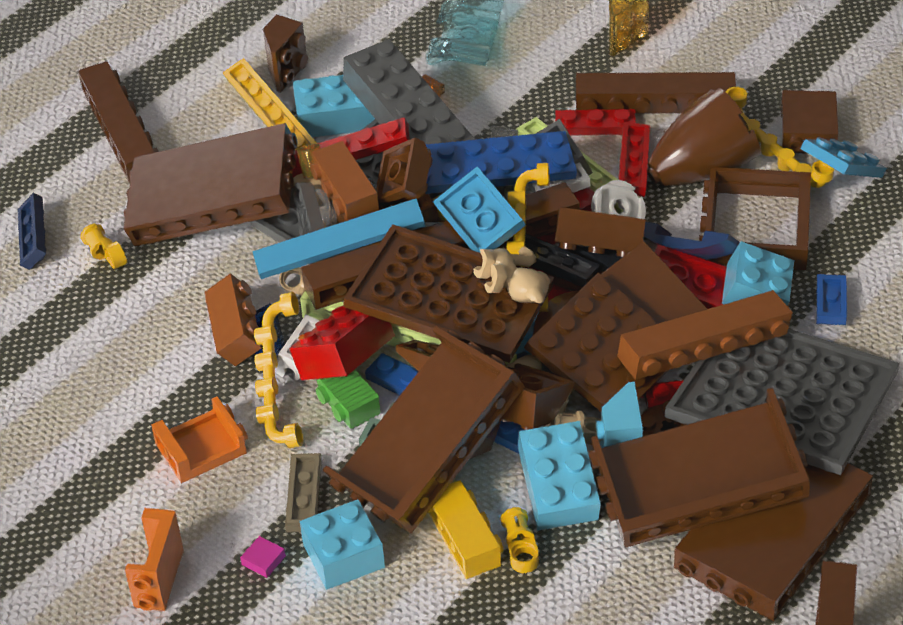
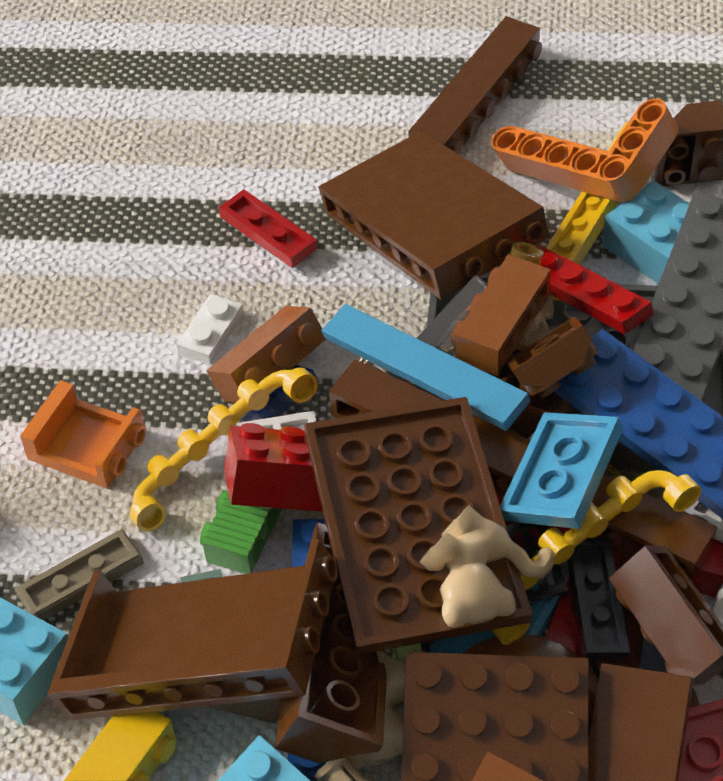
camera: 55 degrees right, 5 degrees up
dark blue plate [17,192,47,270] -> none
yellow connector [80,223,127,270] -> none
none -> white plate [176,294,244,365]
none -> red plate [219,189,317,268]
none -> orange beam [491,98,678,202]

